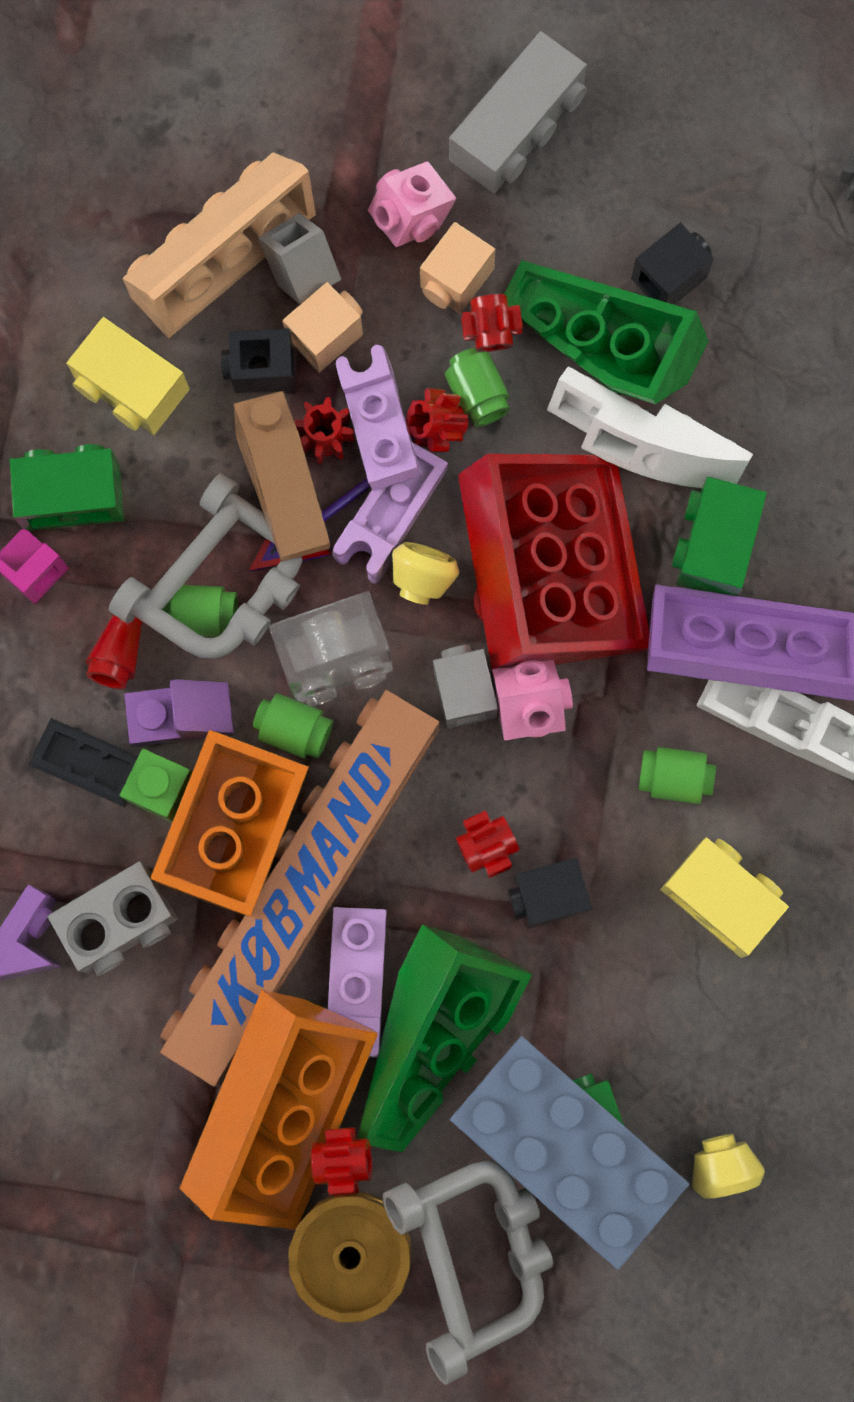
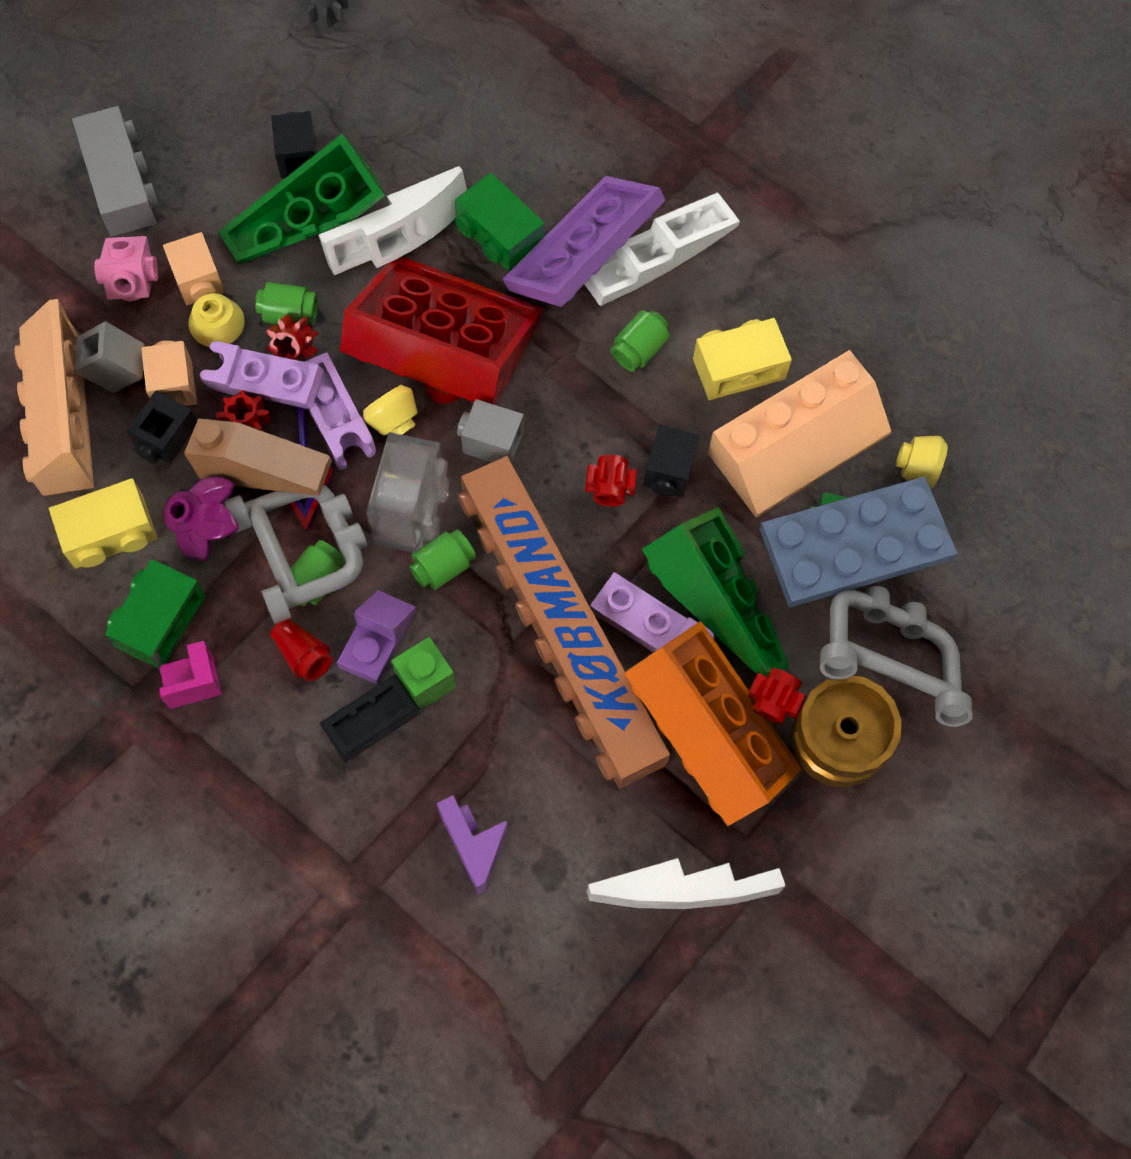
camera: 65 degrees left, 10 degrees down
light grey brick [47,861,178,976] -> none
orange slope [150,730,309,917] -> none
red gear [461,294,523,352] -> none
bright pink brick [492,660,573,740] -> none
none -> magenta plate [162,477,239,561]
none -> light yellow cone [188,293,245,347]
none -> white slope [587,858,785,909]
none -> light nougat slope [708,350,892,518]

